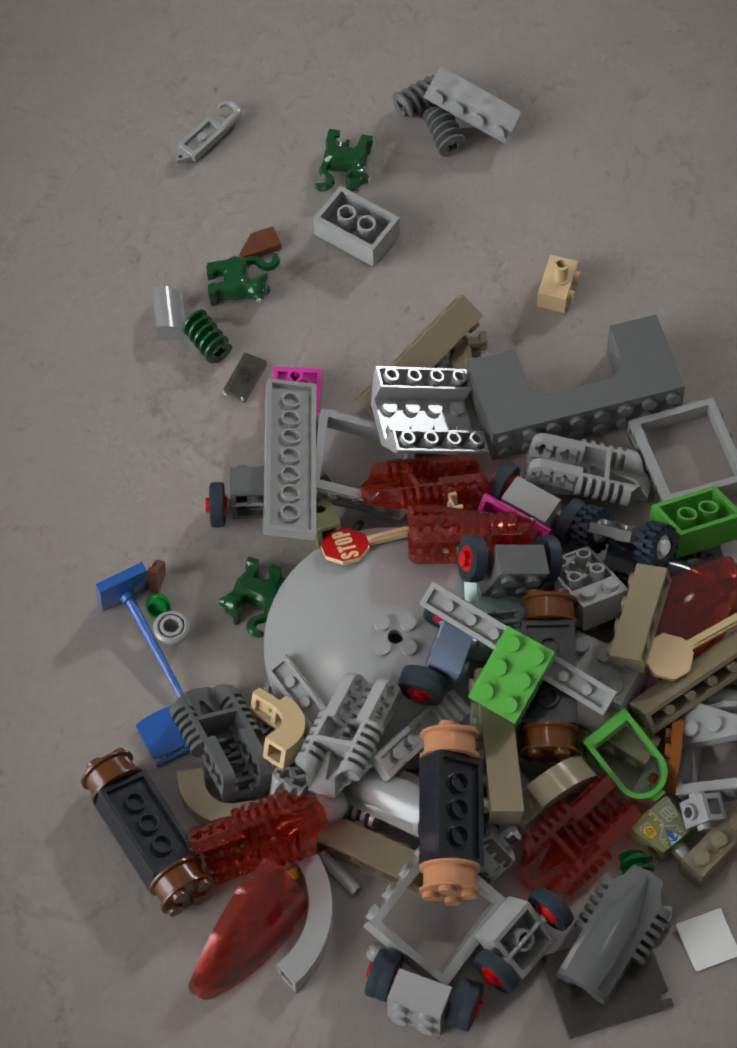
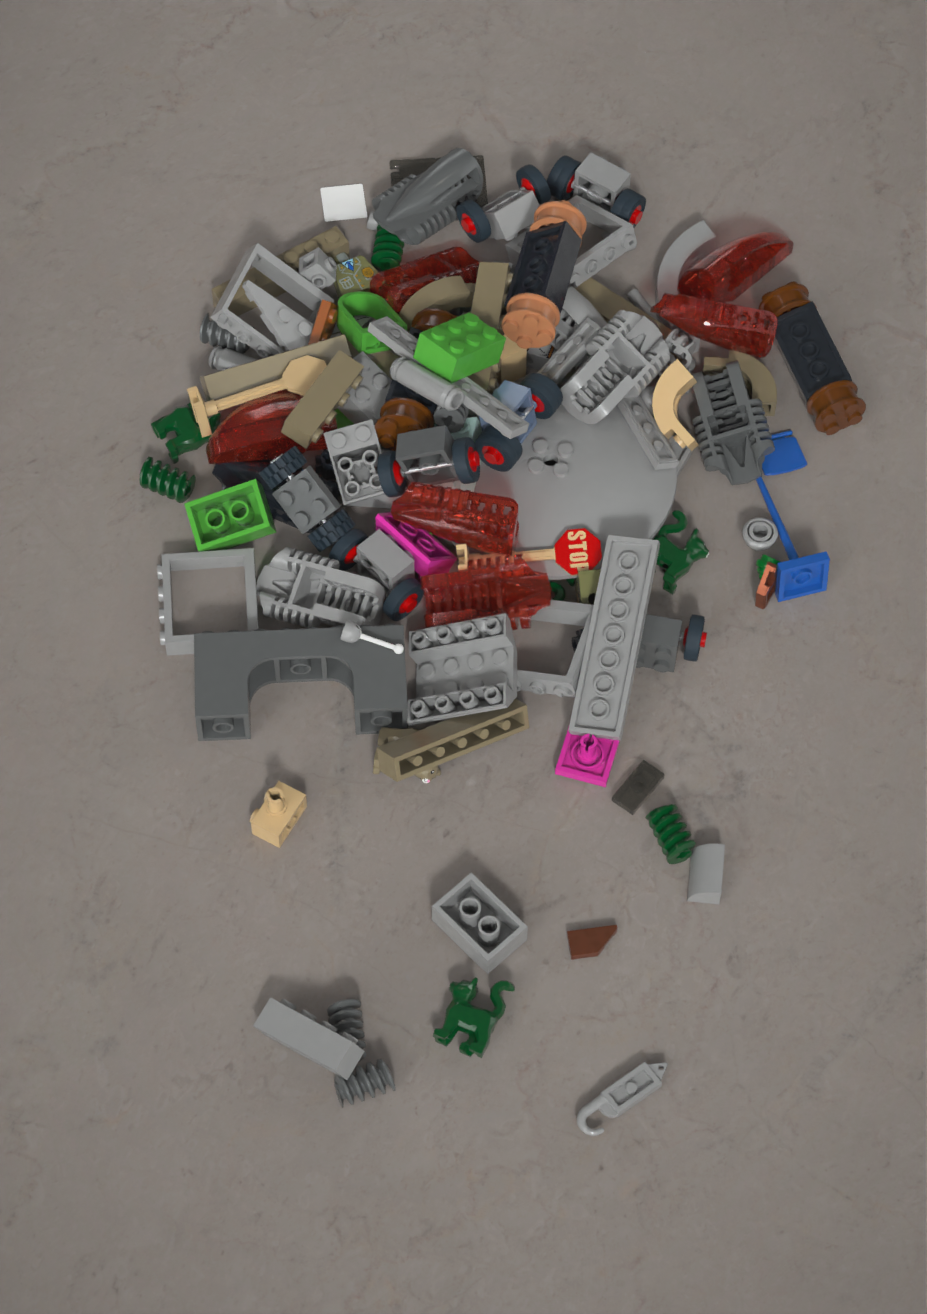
camera: 170 degrees left, 0 degrees up
dark green animal [206,253,280,306] -> none
none -> hinge [341,620,404,654]
none -> light grey axle [390,357,464,411]

